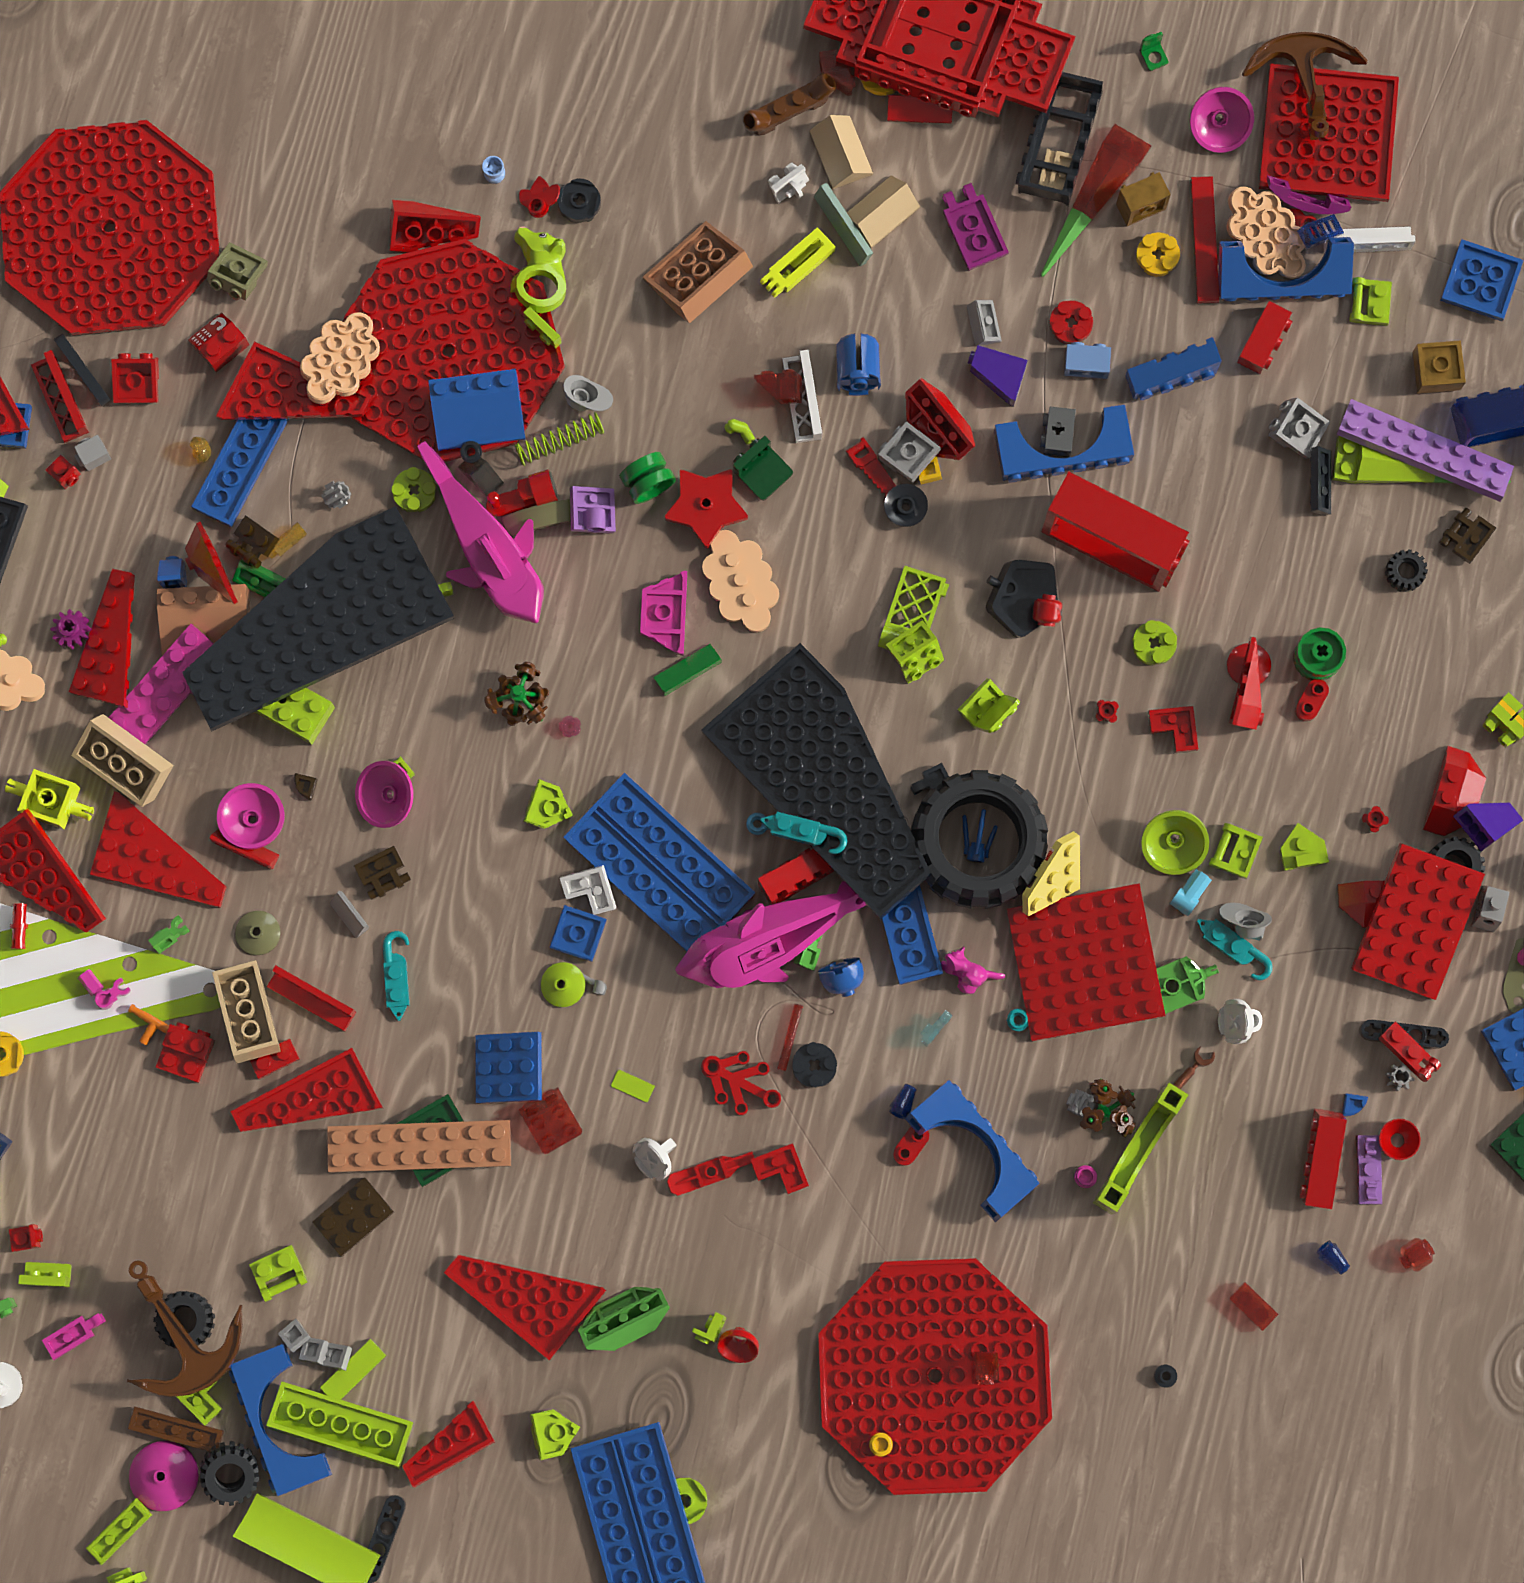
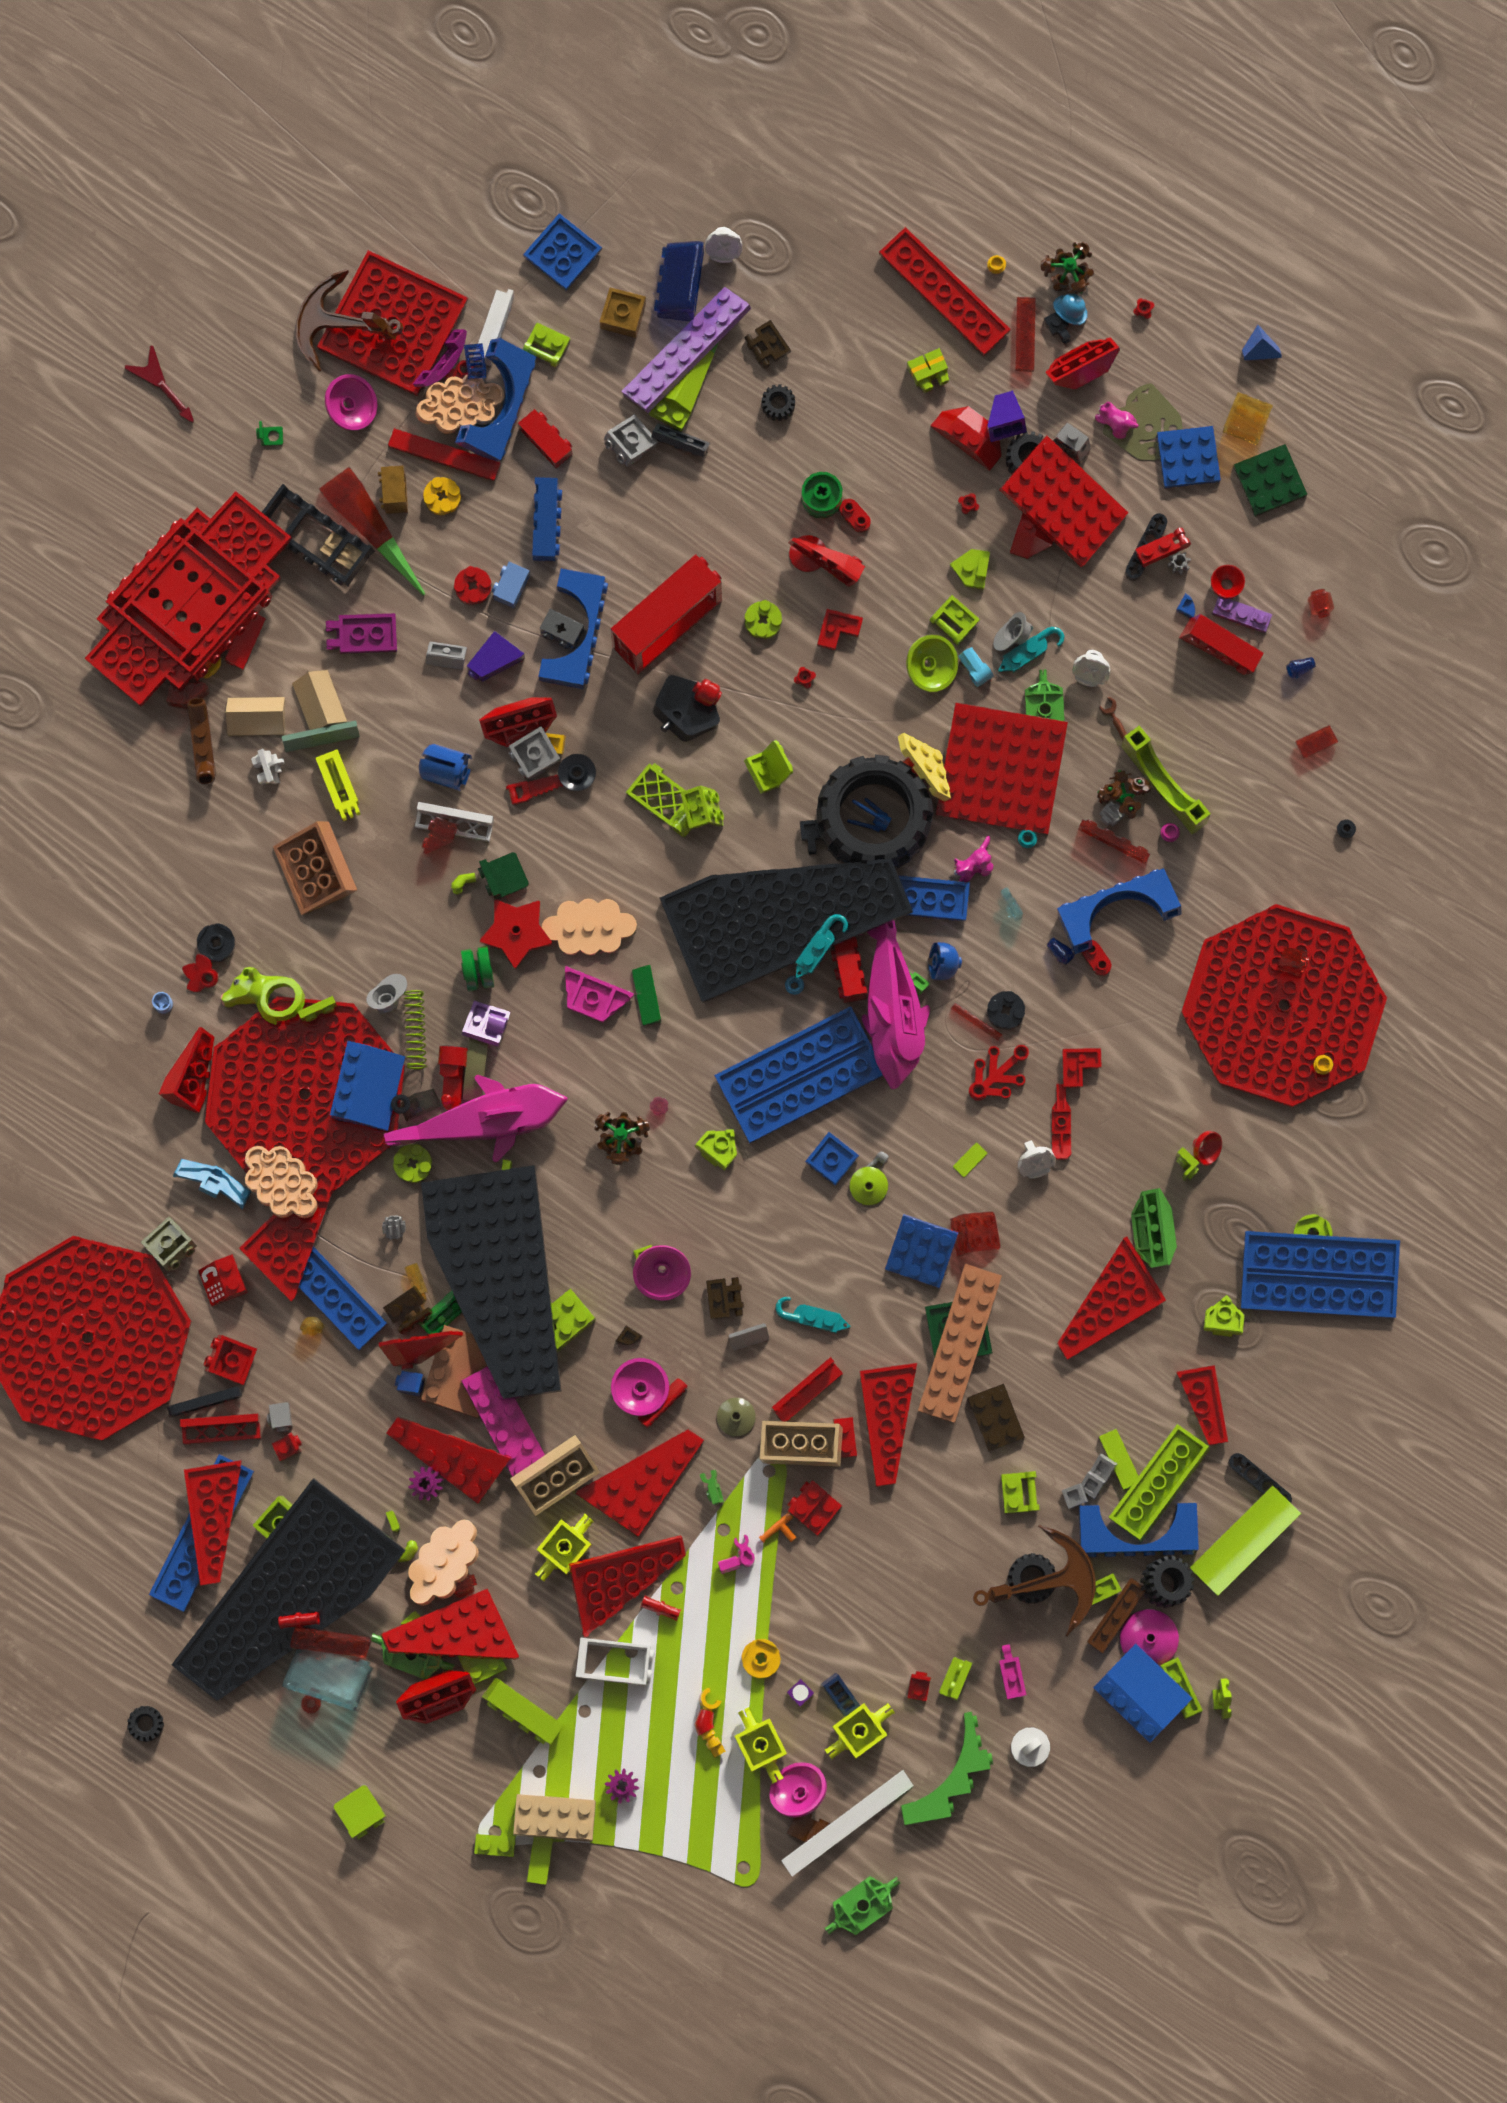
camera: 70 degrees left, 0 degrees up
white plate [560,865,616,915] -> none
none -> plate [173,1159,251,1210]
none -> lime tile [386,1510,401,1532]
none -> clear red plate [1078,819,1150,865]
none -> blue slope [1093,1643,1193,1743]

